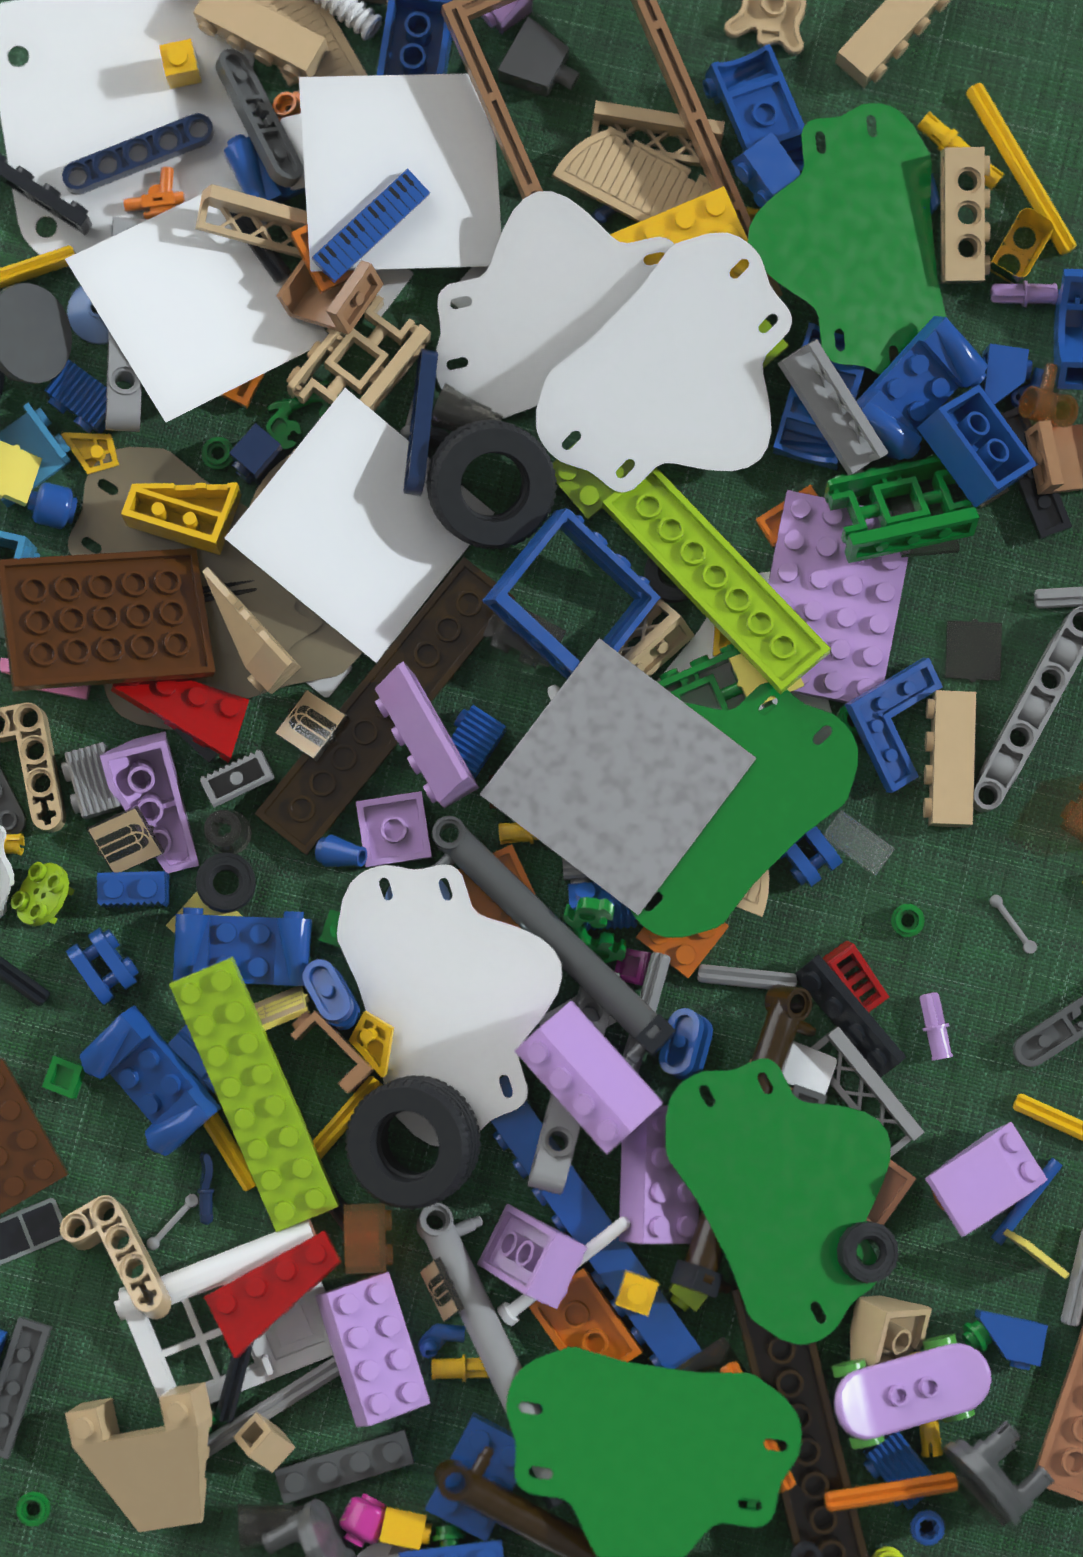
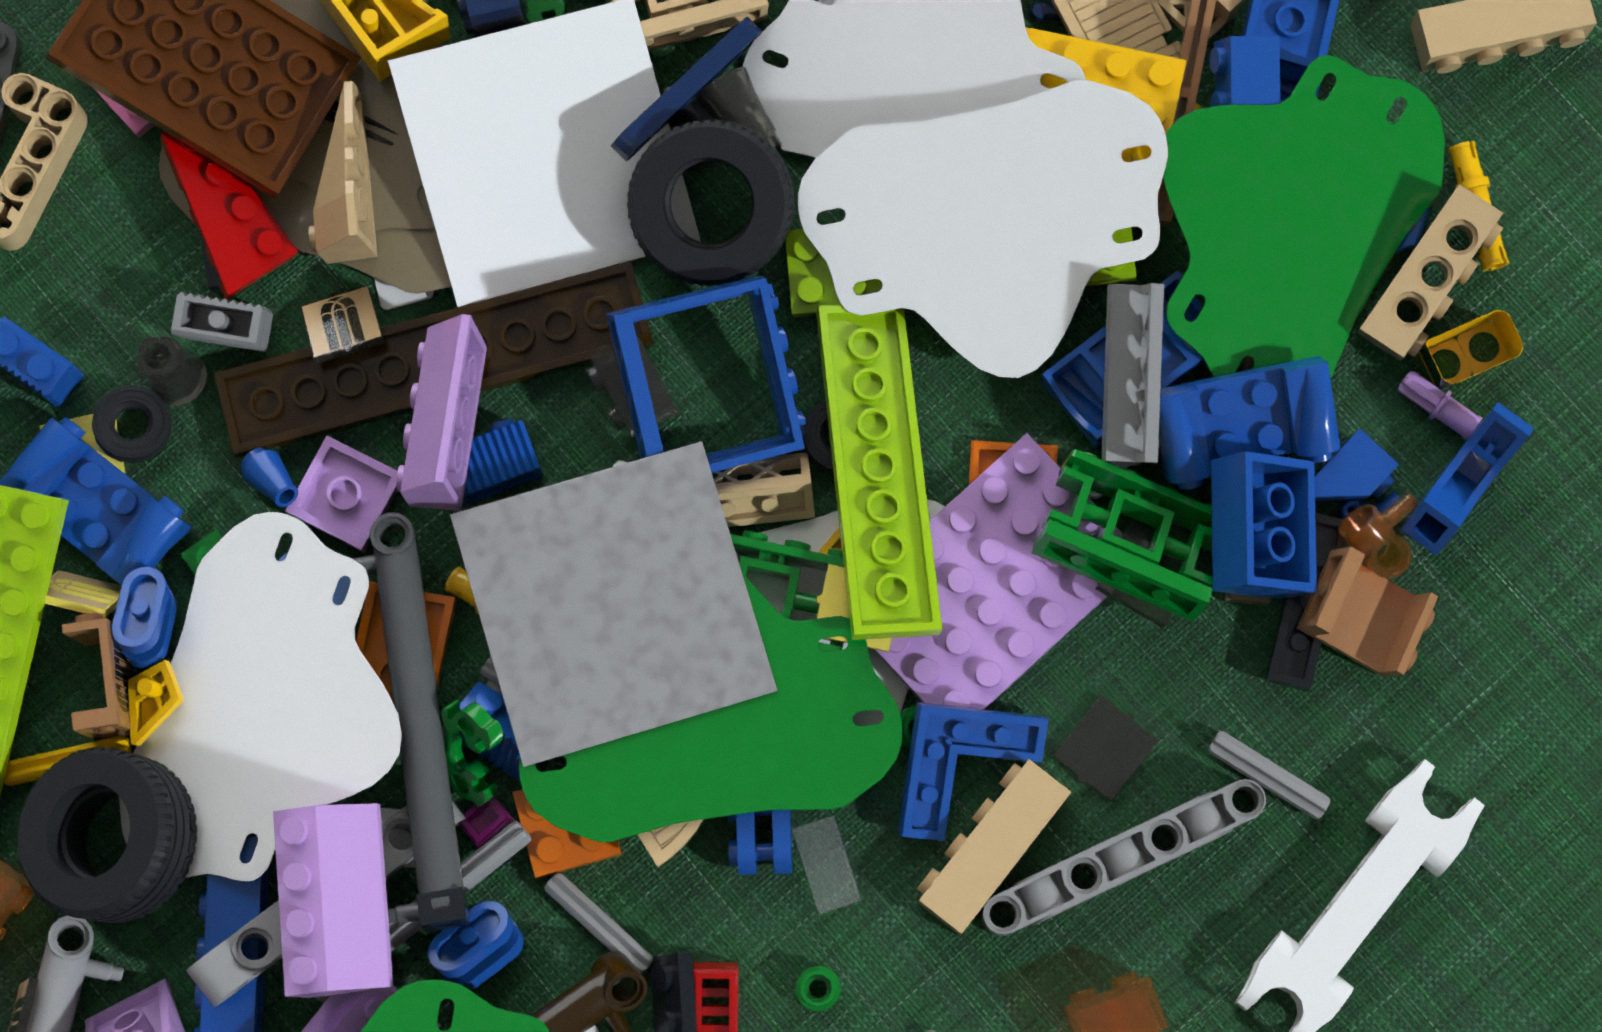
camera: 40 degrees right, 5 degrees down
light grey brick [61,742,124,819] -> none
piece [87,805,165,872] -> none
lavender wedge [100,731,199,873] -> none
yellow axle [966,83,1076,255] -> none

